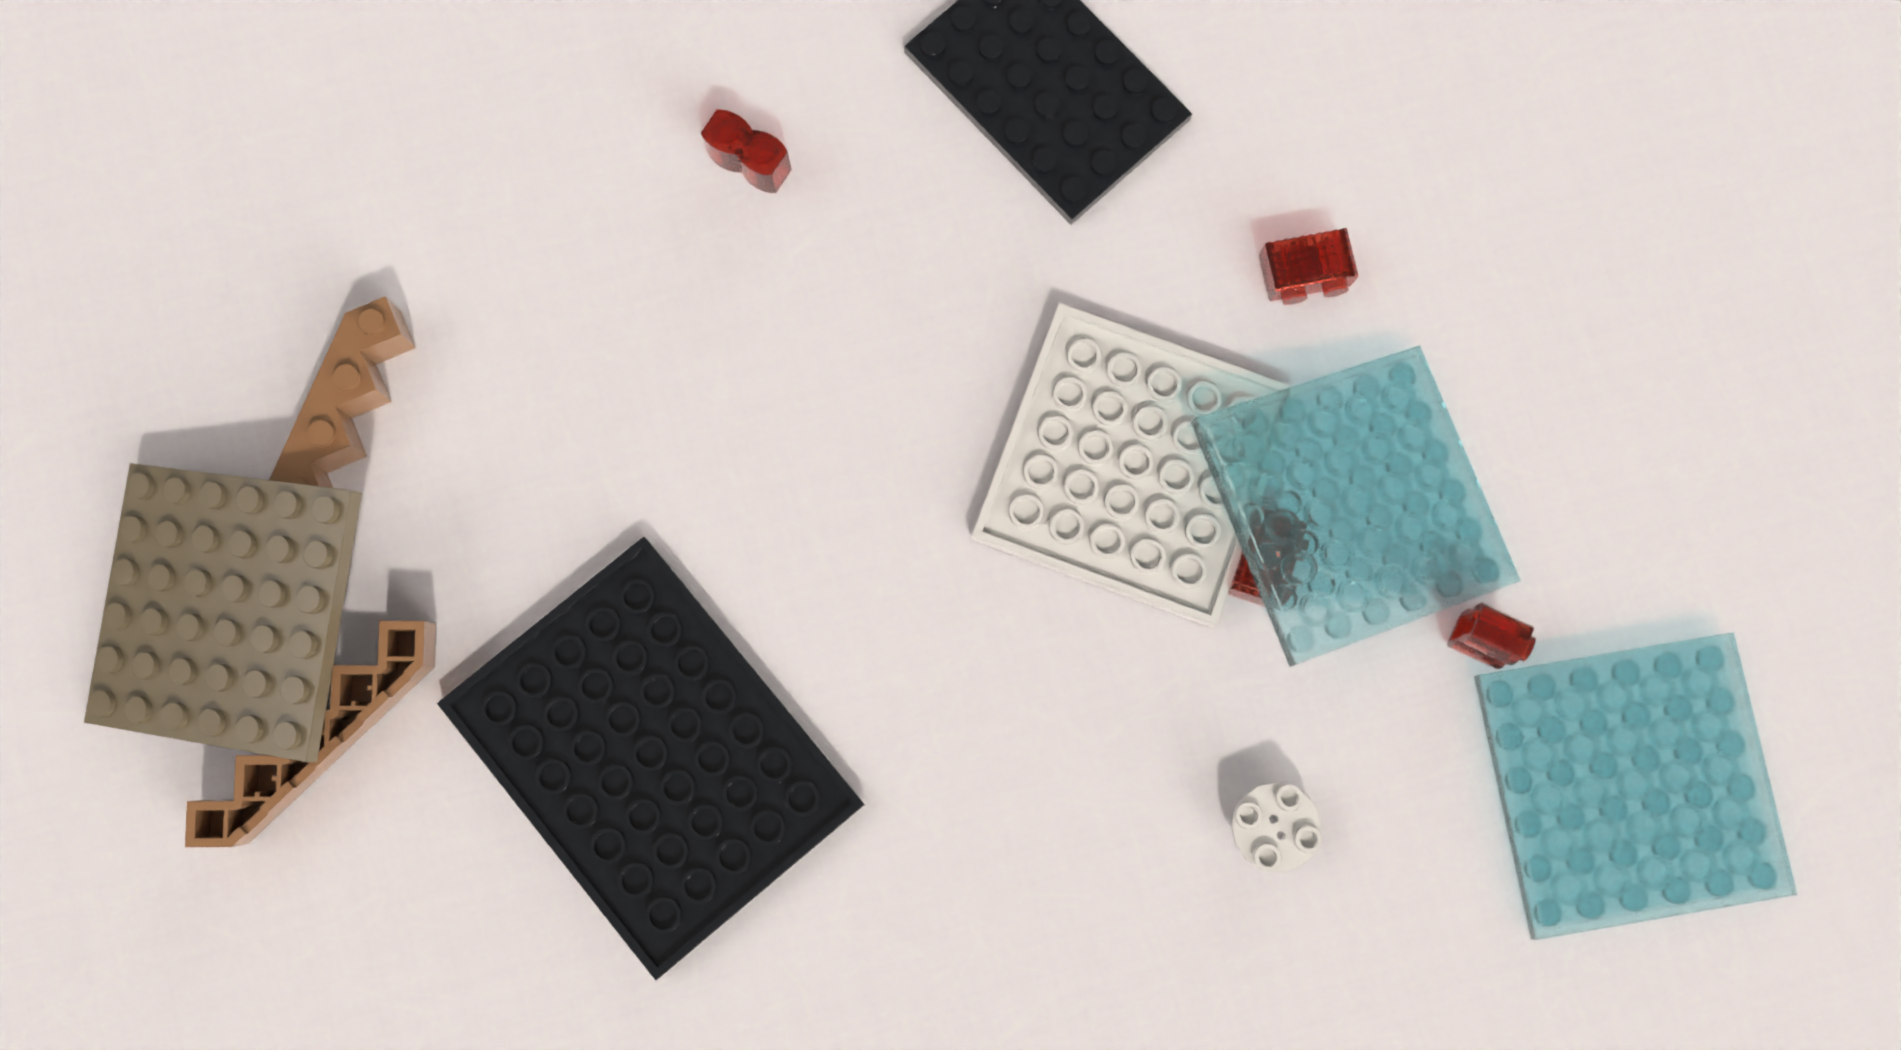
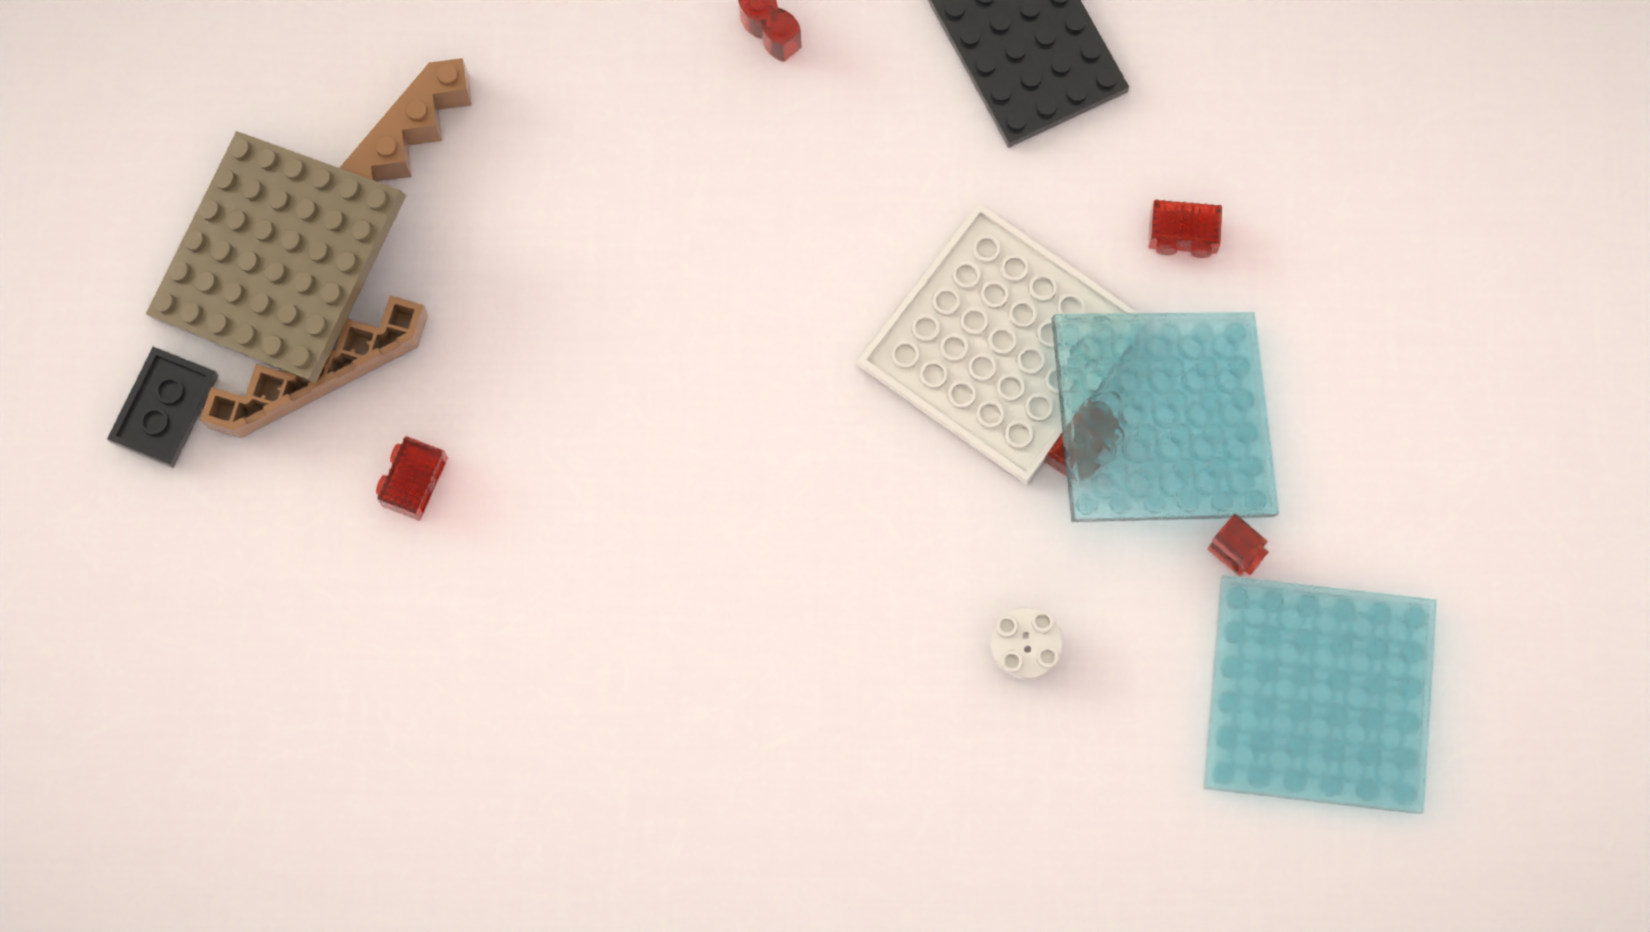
camera: 20 degrees right, 5 degrees down
black plate [437,536,865,981] -> none
none -> black plate [107,346,219,468]
none -> clear red brick [376,436,448,521]

